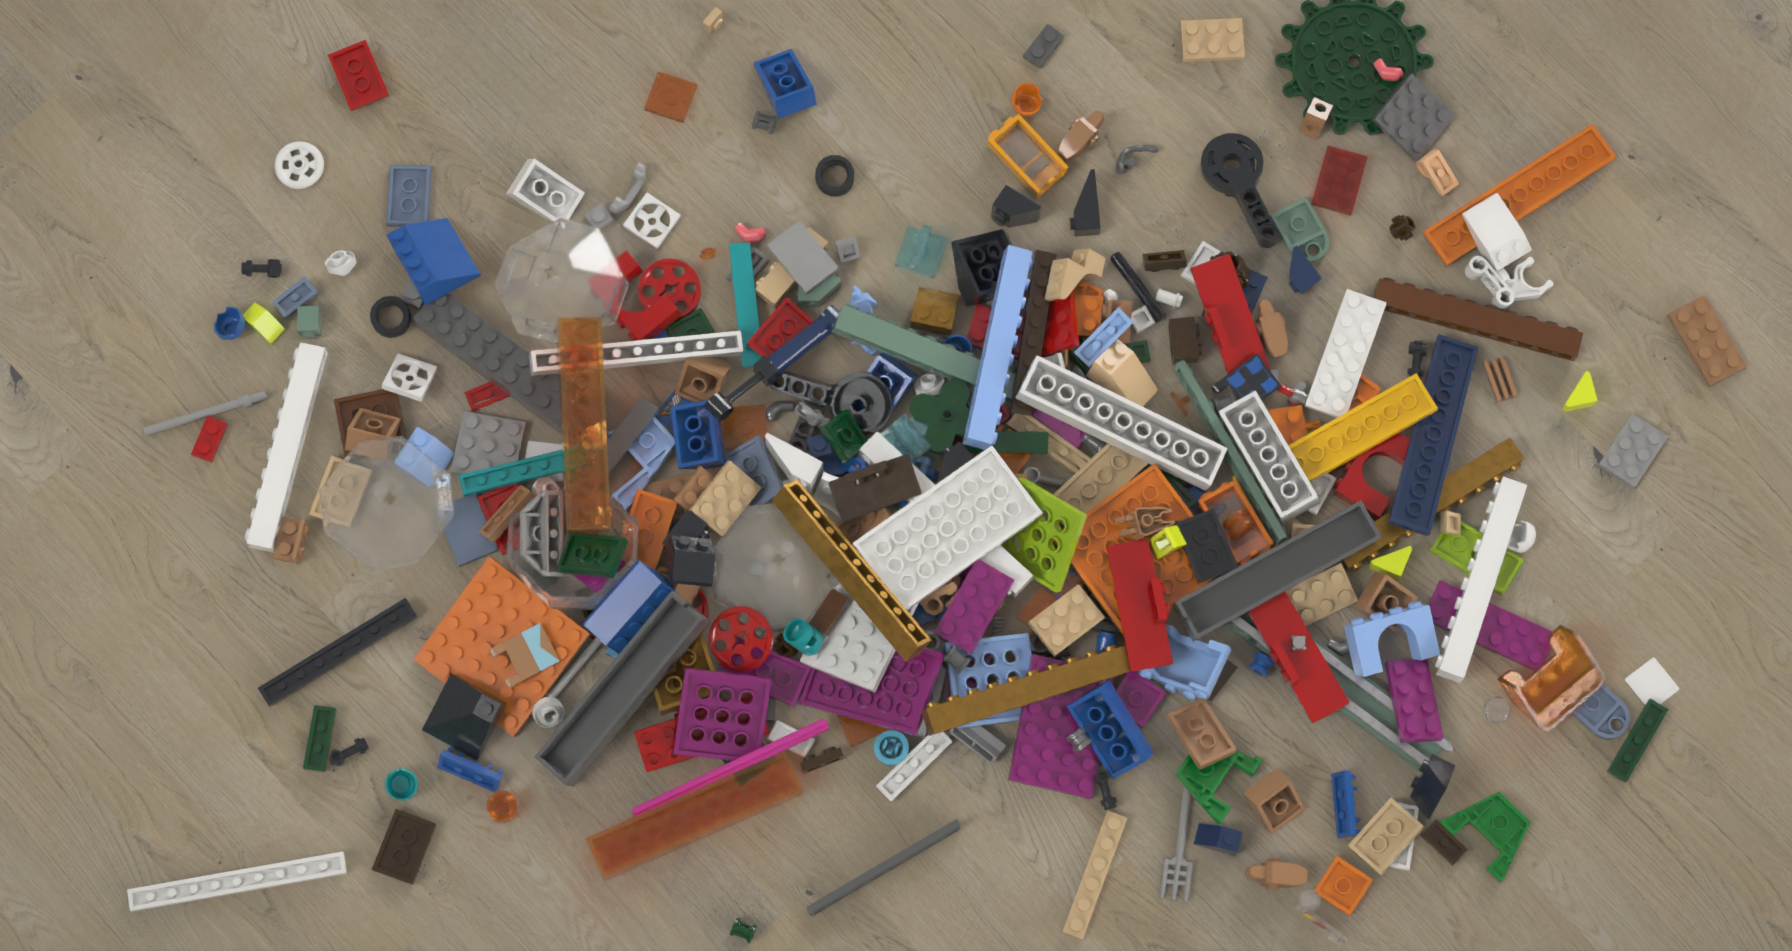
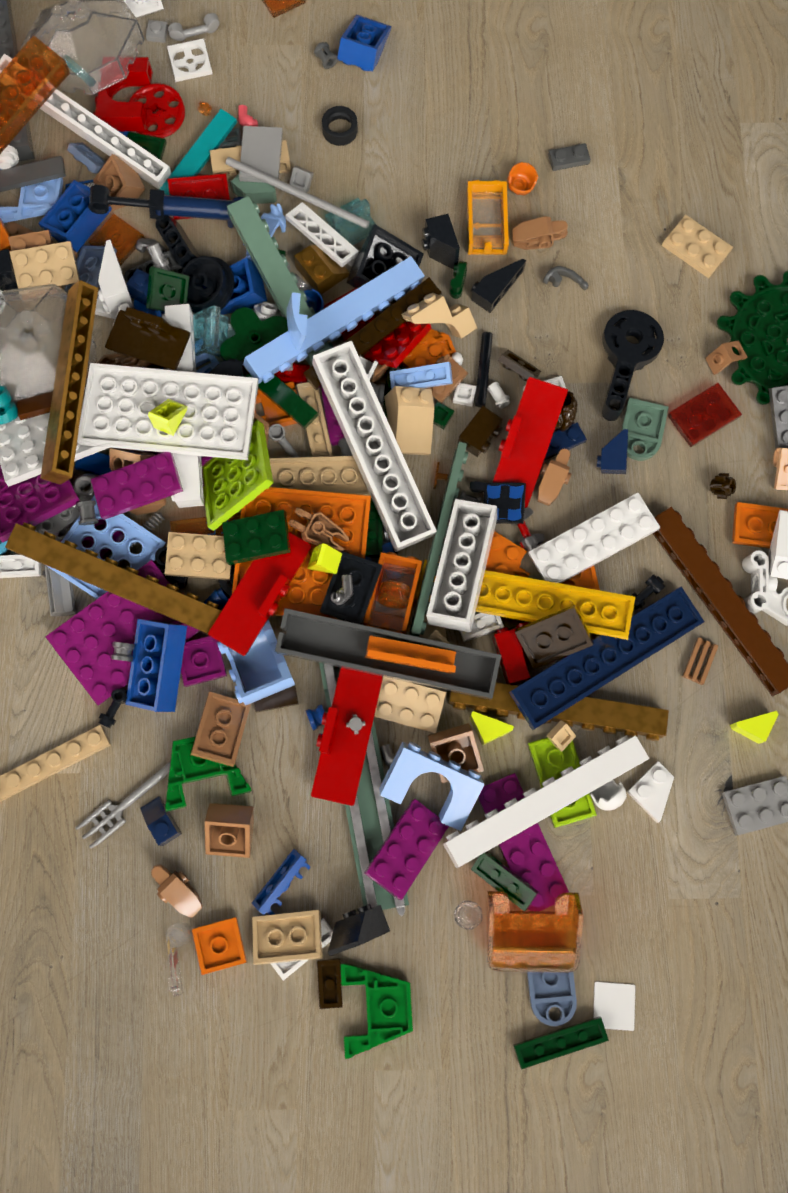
camera: 40 degrees right, 0 degrees up
none -> clear light blue tile [61,54,96,87]
none -> sand blue plate [67,143,106,174]
none -> neon yellow slope [148,399,188,436]
none -> dark green plate [222,509,291,565]
none -> light grey piece [226,157,369,229]
none -> white fence [285,202,359,267]
none -> light blue slope [286,292,308,350]
none -> flat silver arm [331,575,353,605]
none -> orange fence [365,636,456,674]
none -> dark green plate [450,261,468,299]
none -> dark green plate [471,852,539,912]
none -> dark brown plate [515,605,594,669]
none -> white wing [627,761,674,823]

